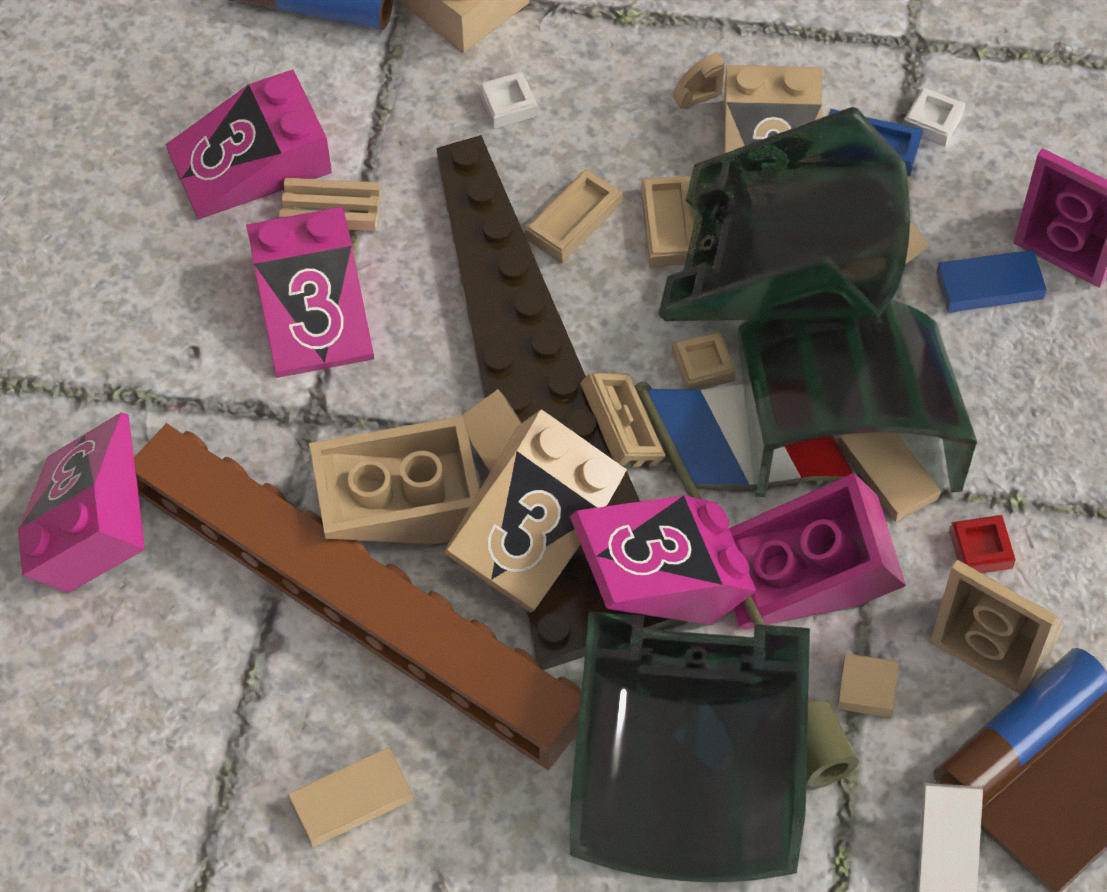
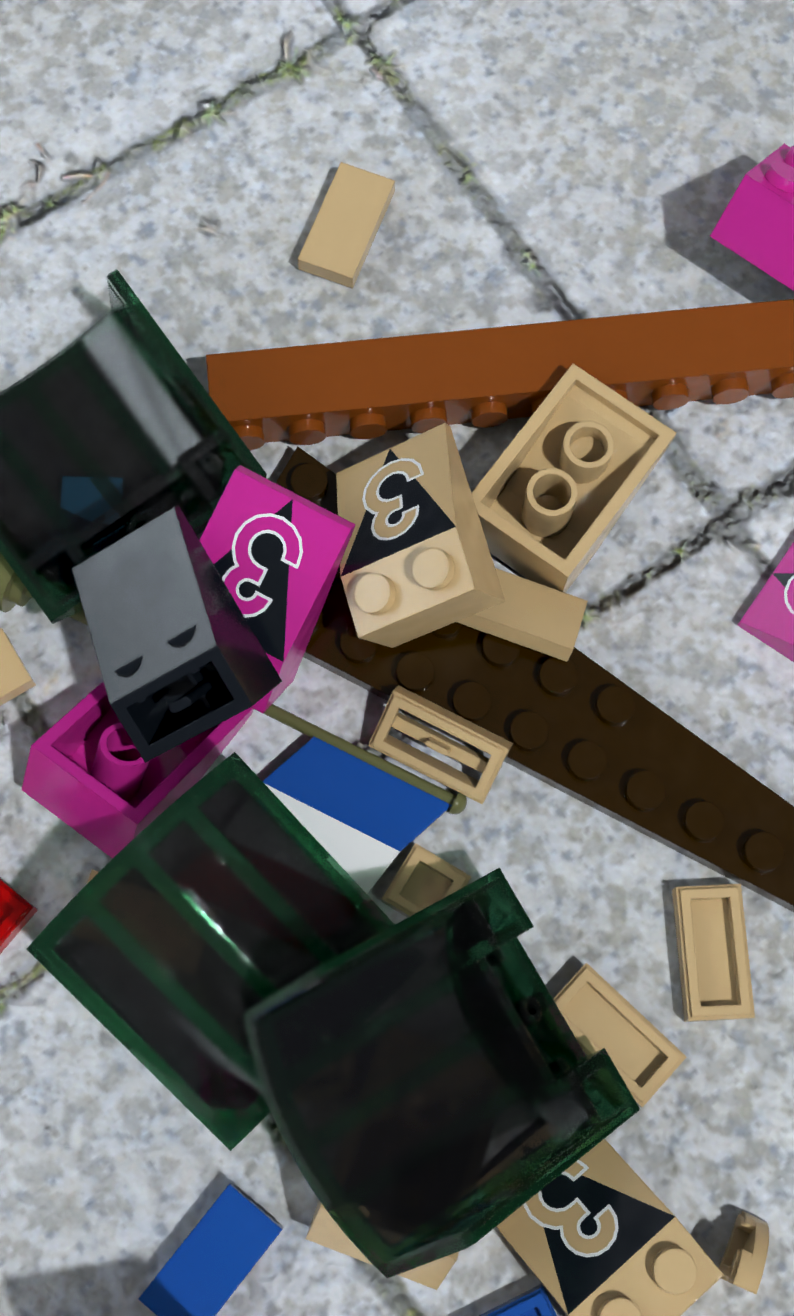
camera: 135 degrees right, 15 degrees up
none -> black slope [72,505,282,763]

